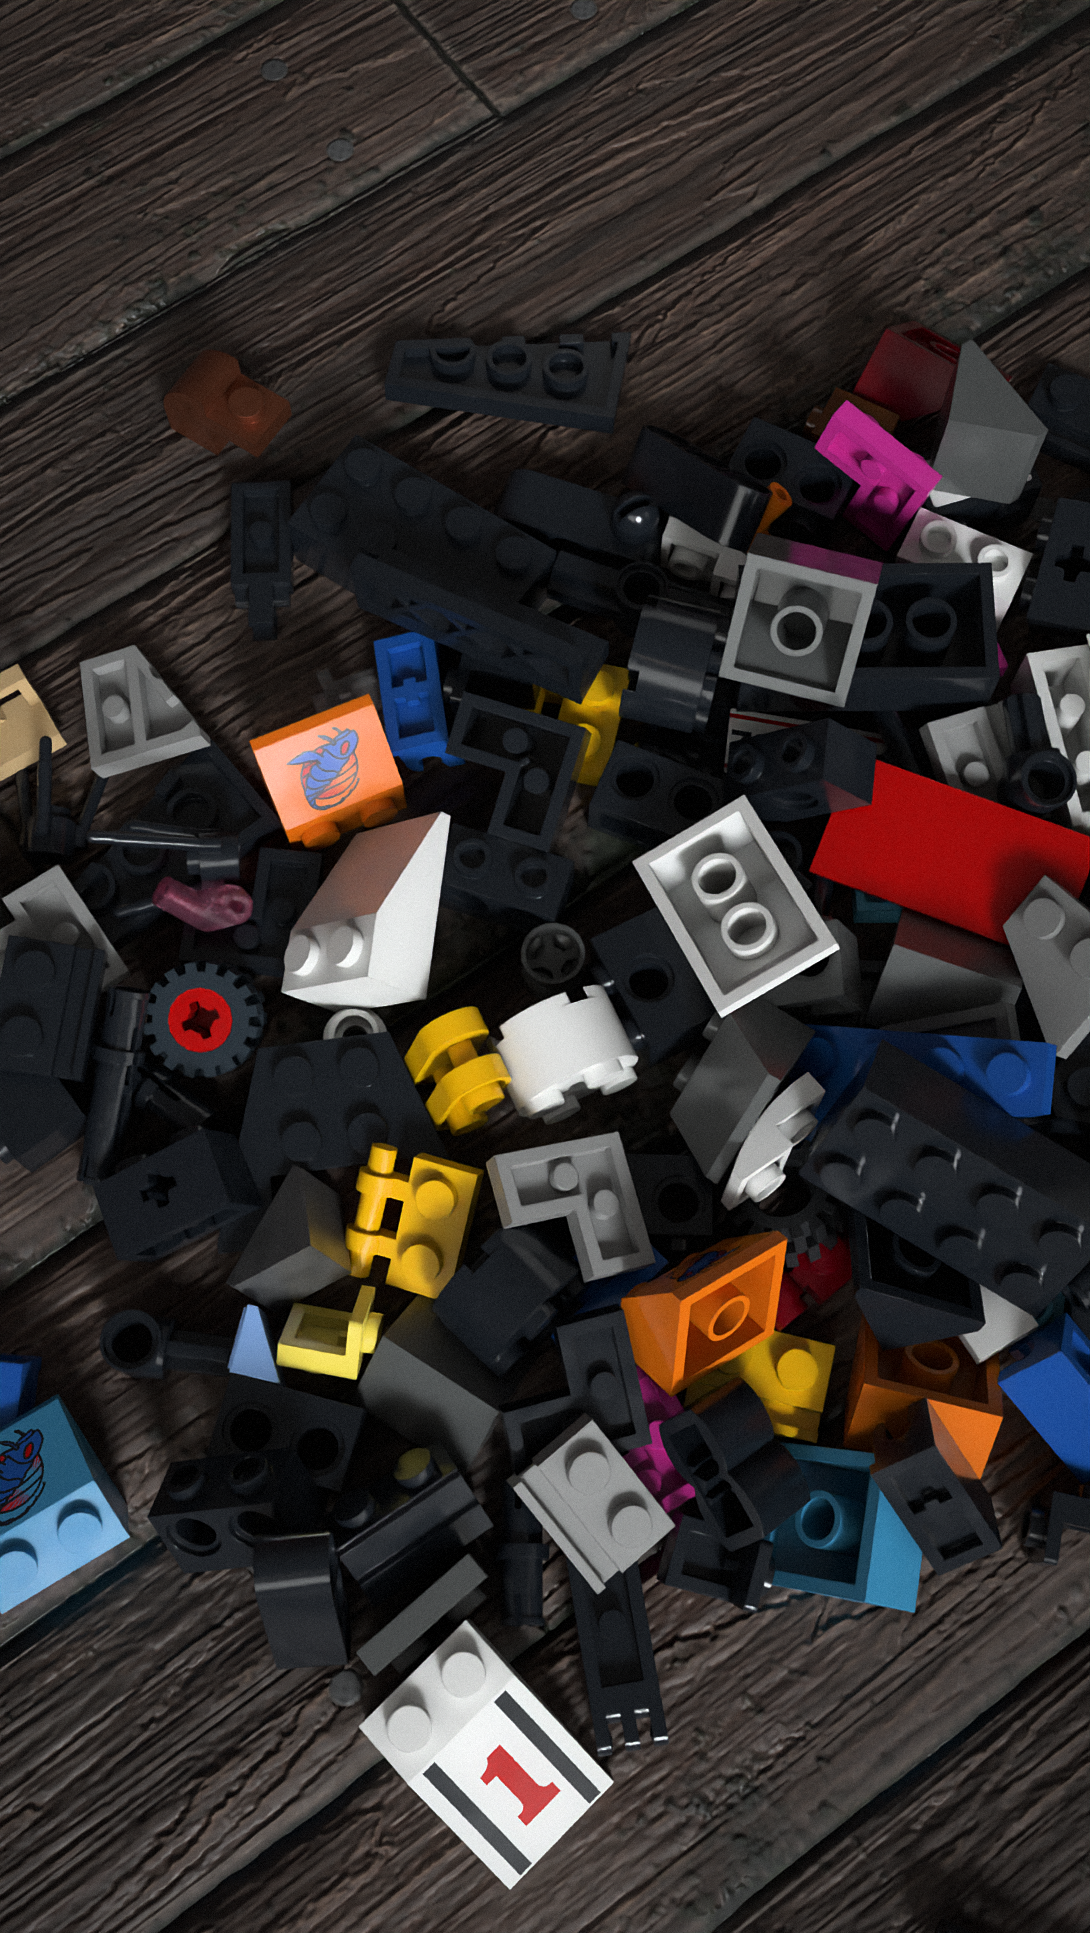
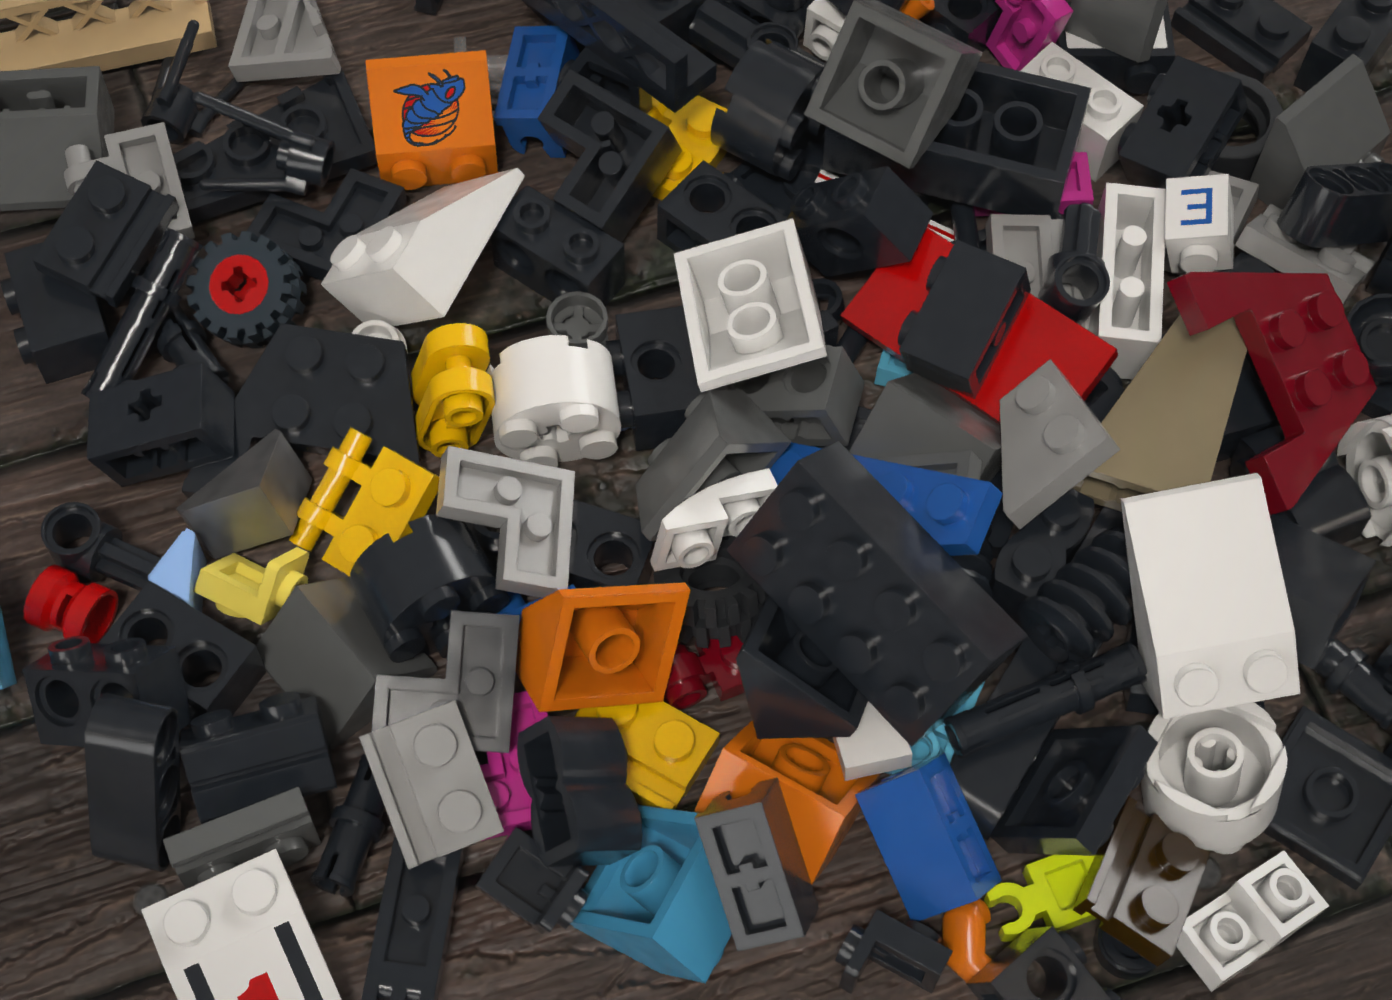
camera: 15 degrees right, 10 degrees down
clear pink arm [152,876,253,932] -> none
none -> red wheel [24,564,118,643]
none -> black brick [898,239,1031,399]

